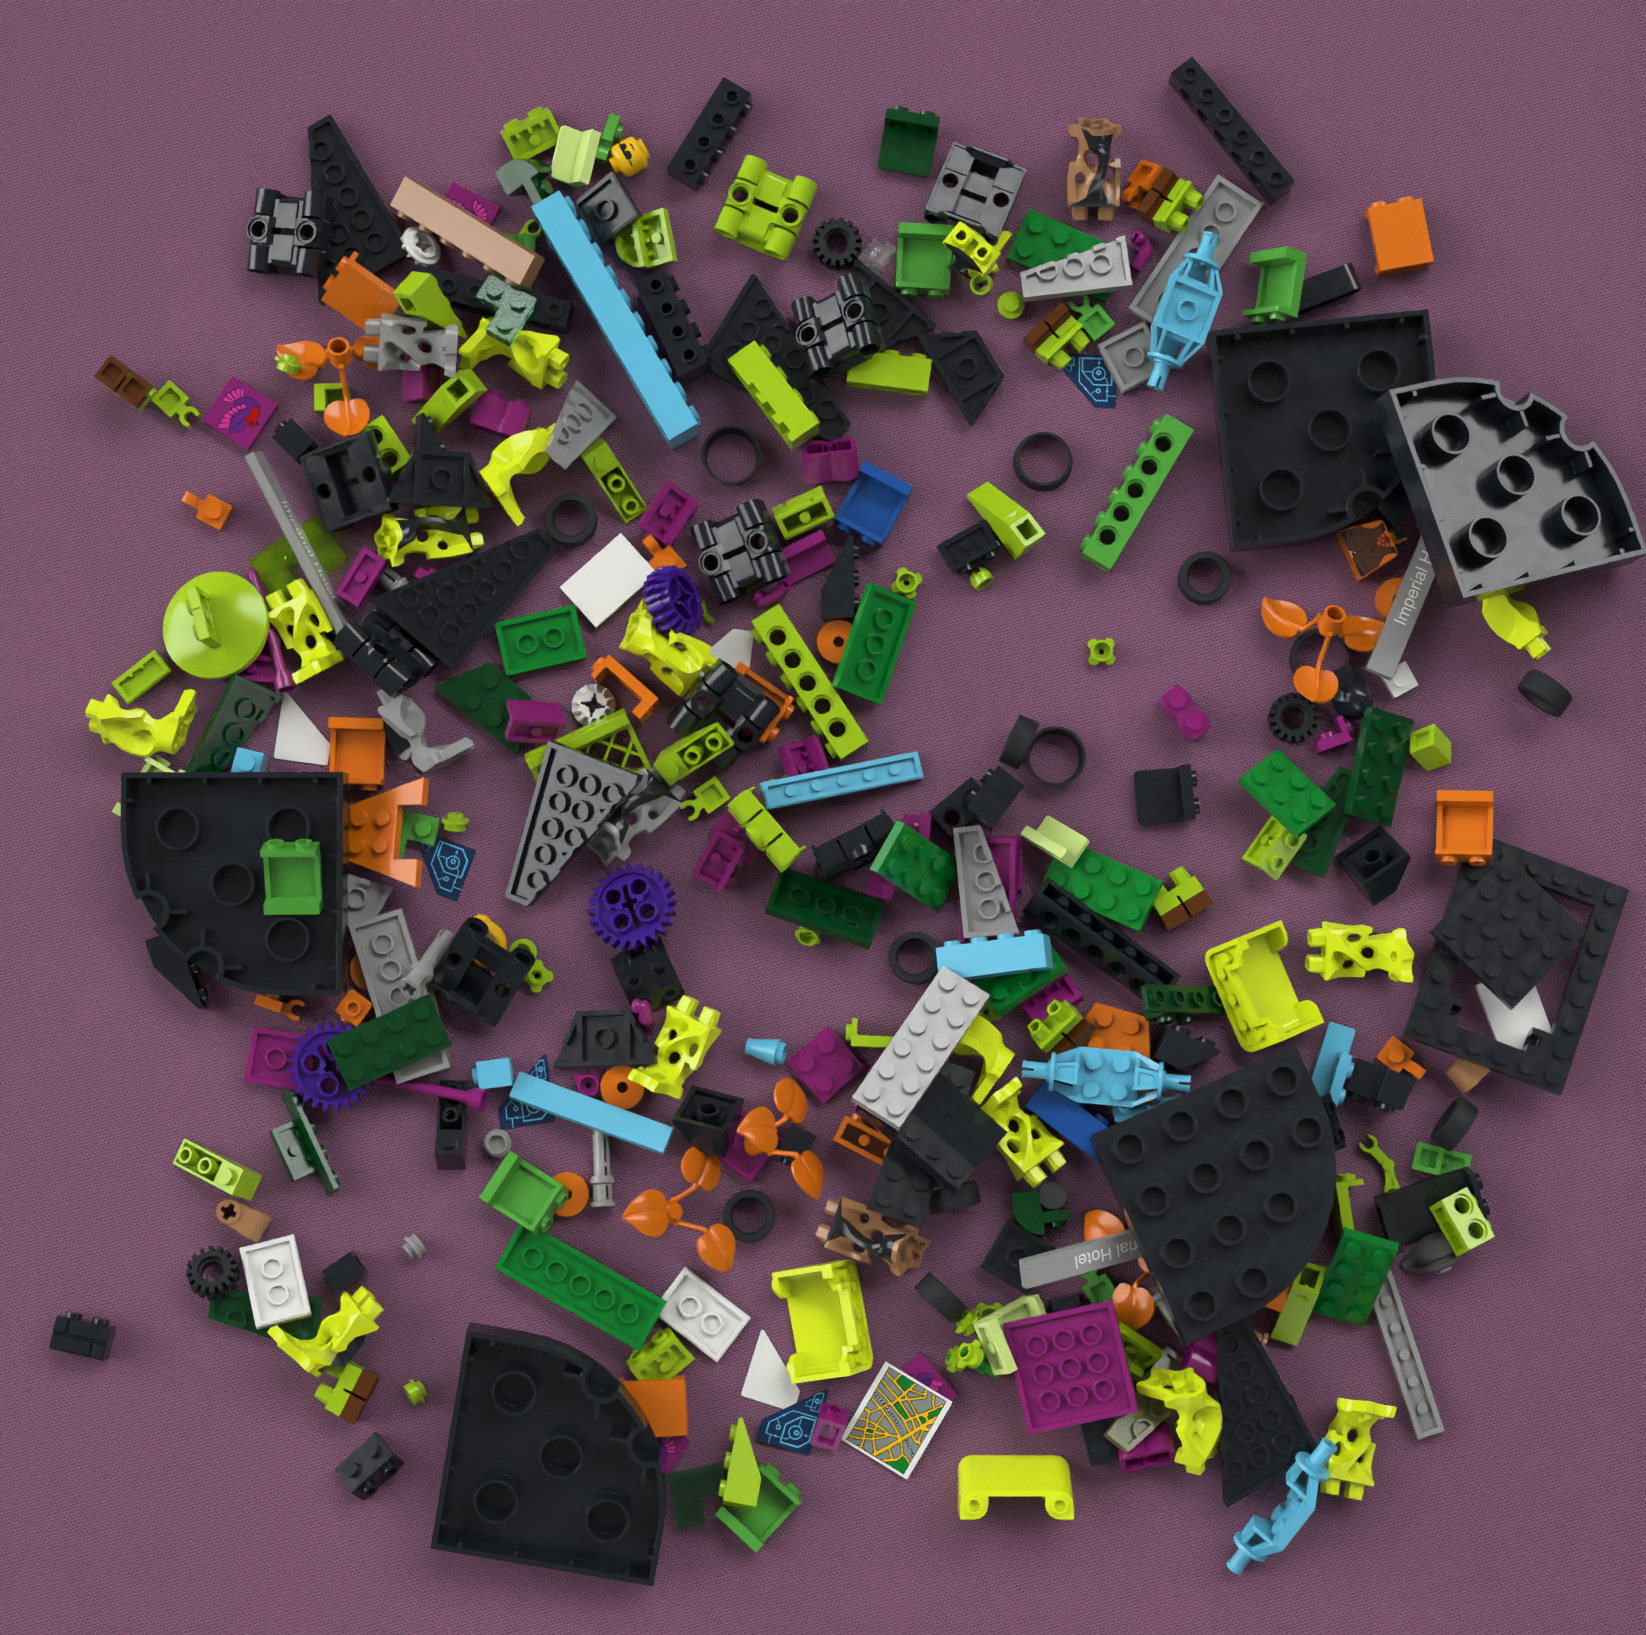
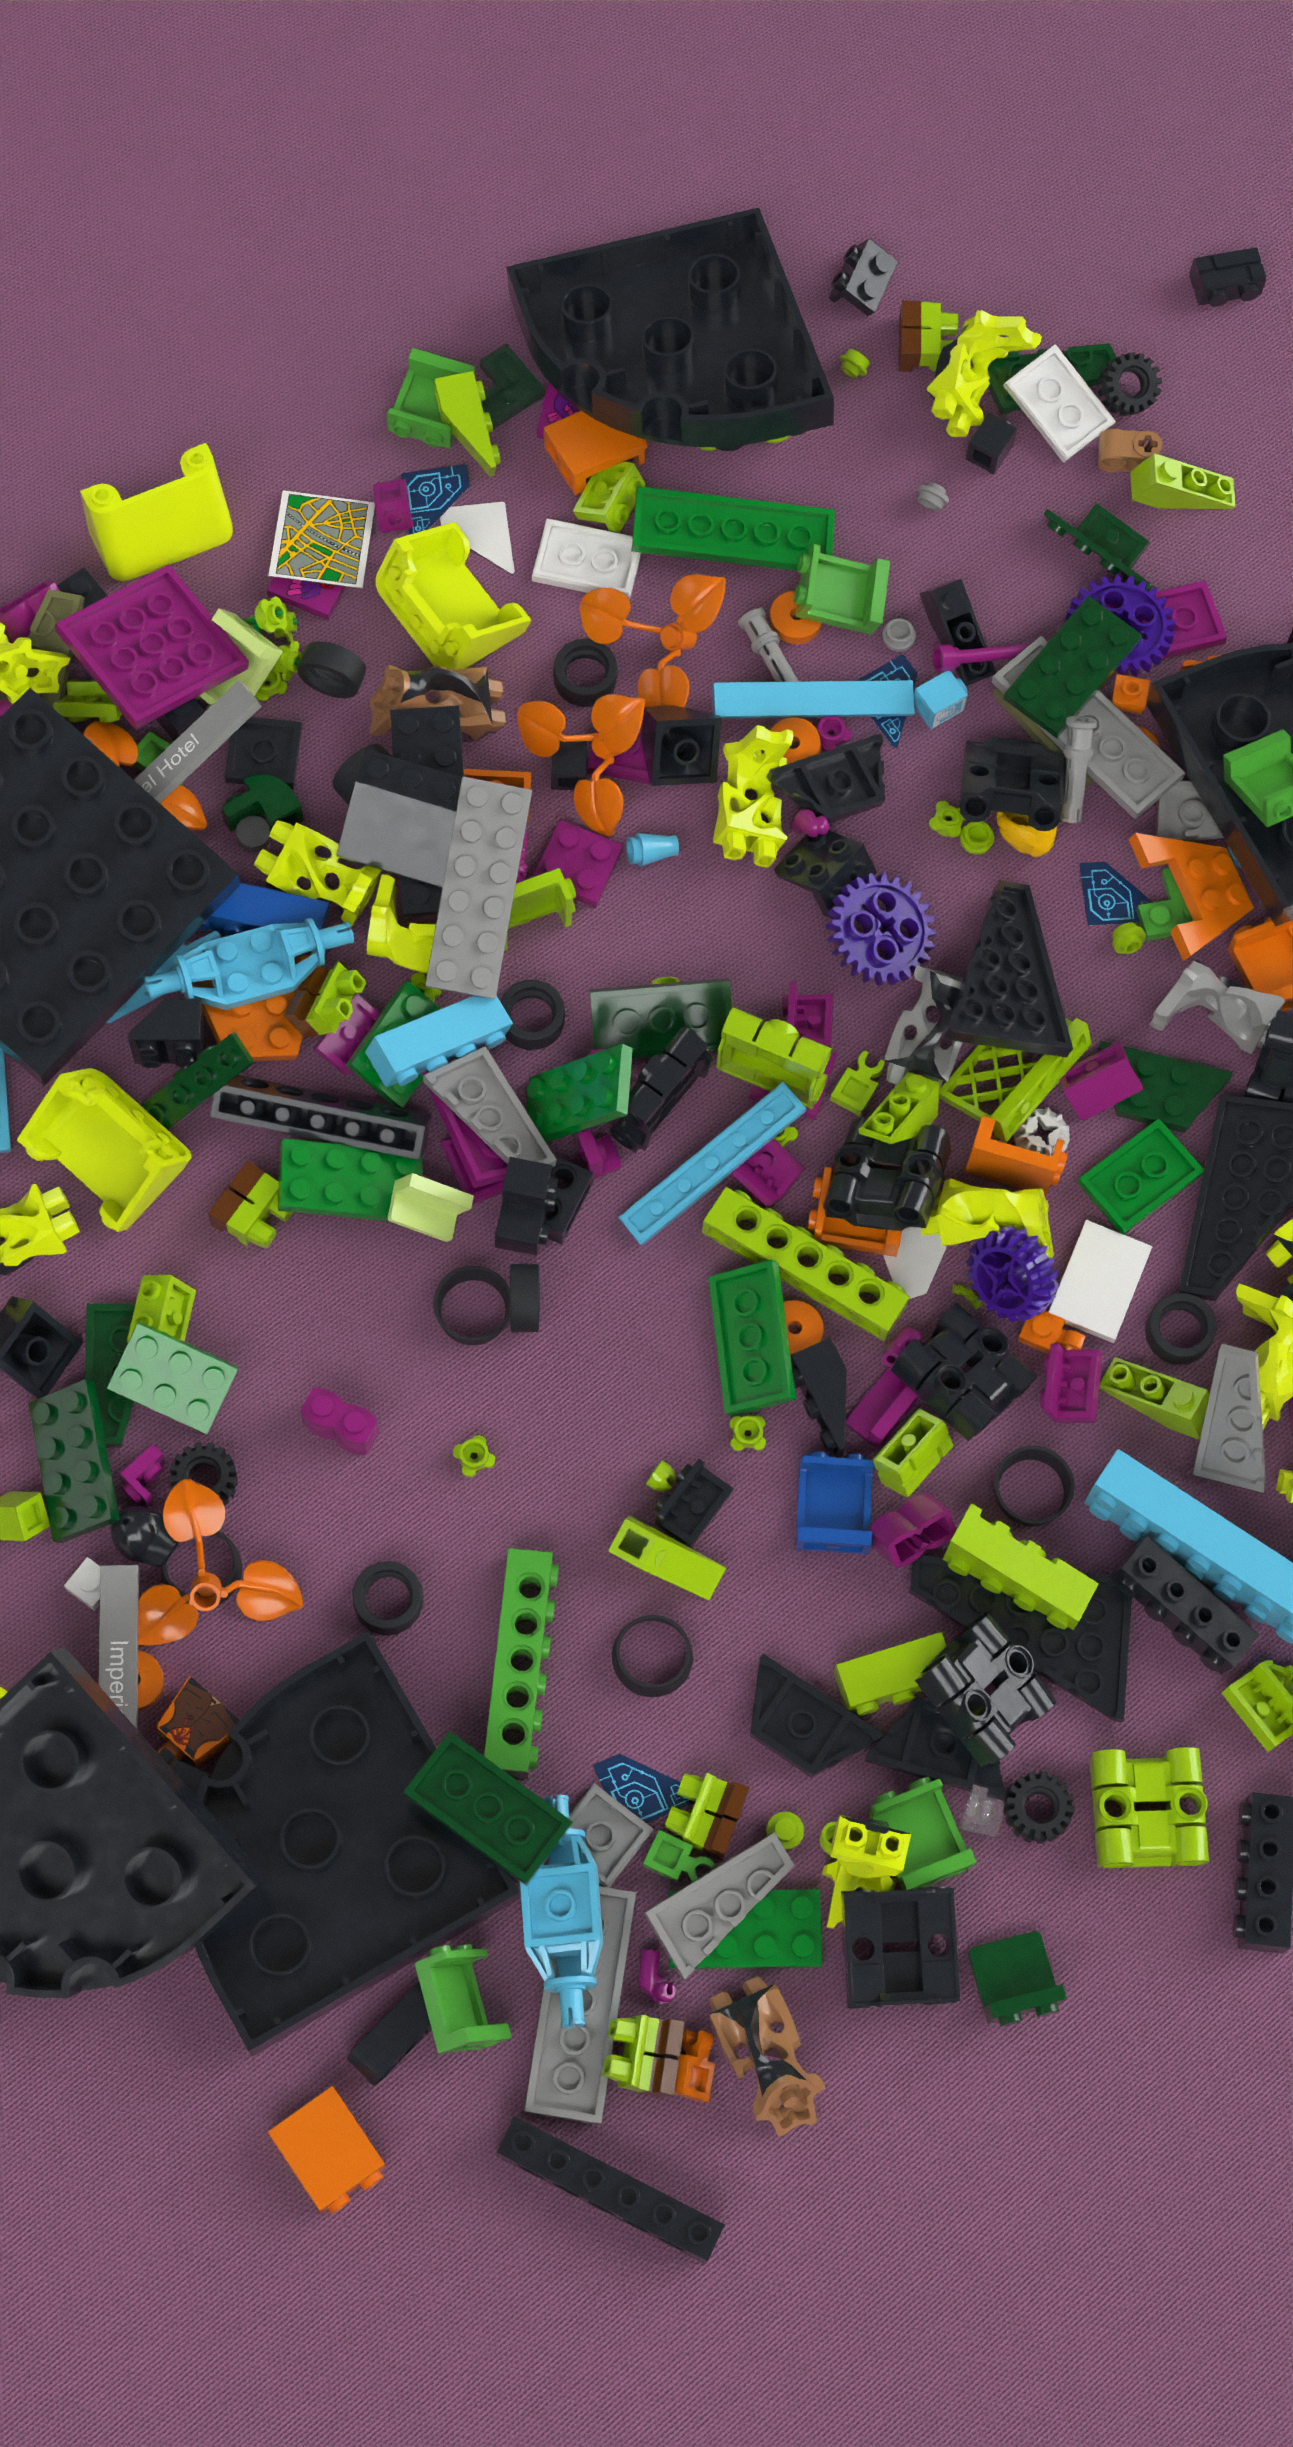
camera: 145 degrees right, 15 degrees down
black bracket [1133,764,1200,826] -> none
none -> dark green plate [403,1731,573,1886]

